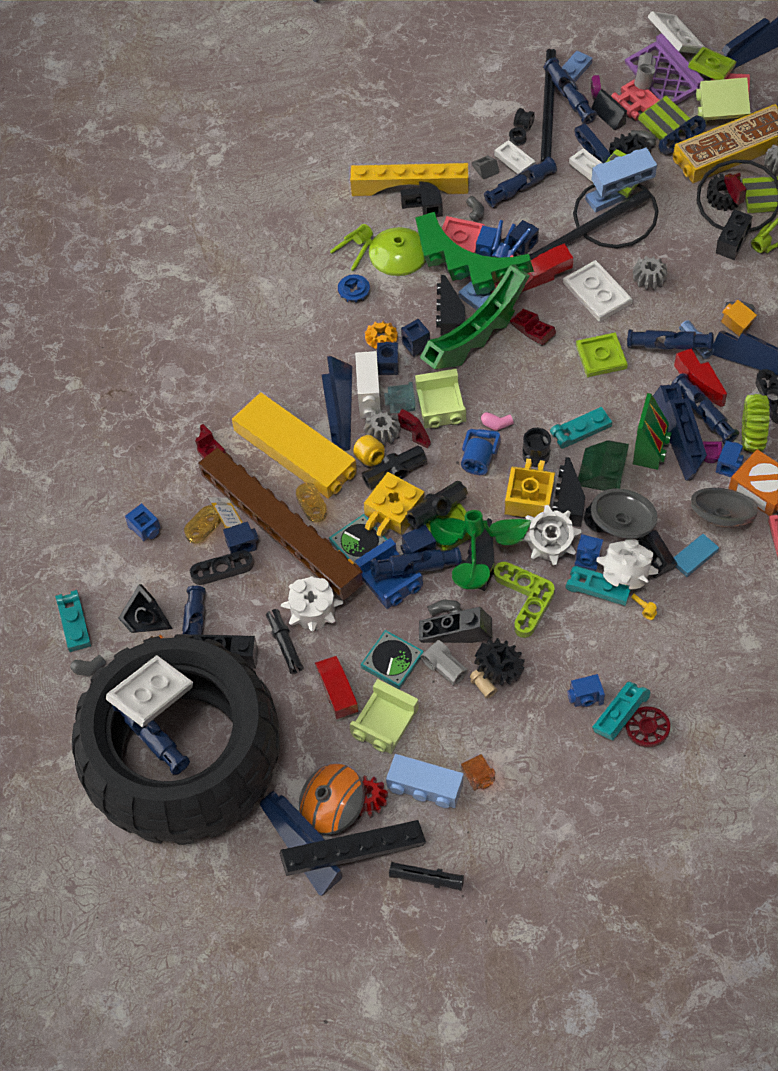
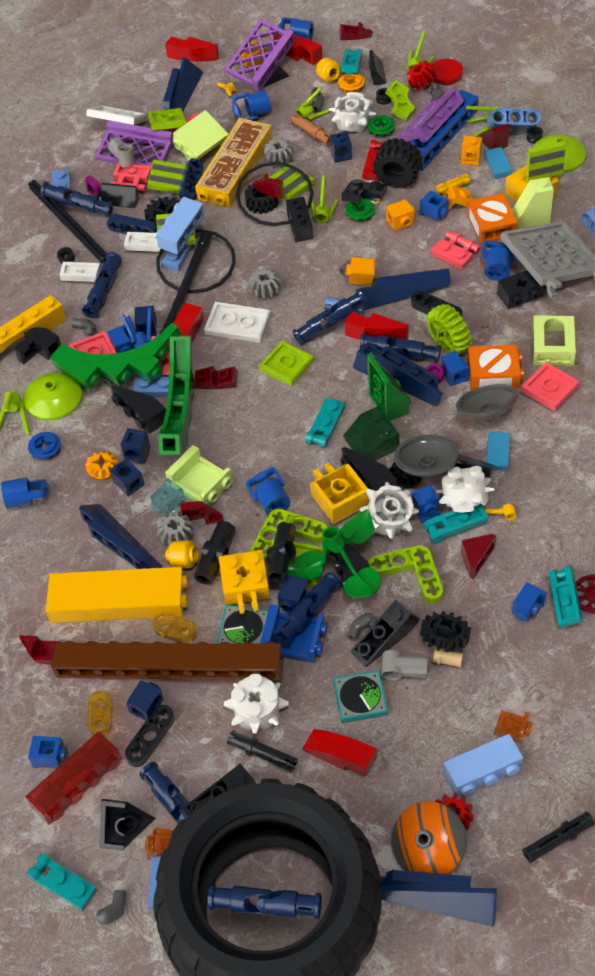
camera: 40 degrees left, 5 degrees down
white tile [106,655,193,727] -> none
white sticker [208,497,243,528] -> none
black plate [279,820,426,876] -> none
yellowish green panel [350,679,419,754] -> none
white brick [355,351,380,419] -> none
dark grey slope [472,155,499,179] -> none
bright pink arm [481,412,514,431] -> none
black wheel [513,108,535,130] -> none
black wheel [522,427,551,467] -> none
none -> blue piece [1,477,49,508]
none -> clear red brick [25,731,121,825]
none -> lime beam [251,509,327,564]
none -> dark red slope [461,534,496,580]

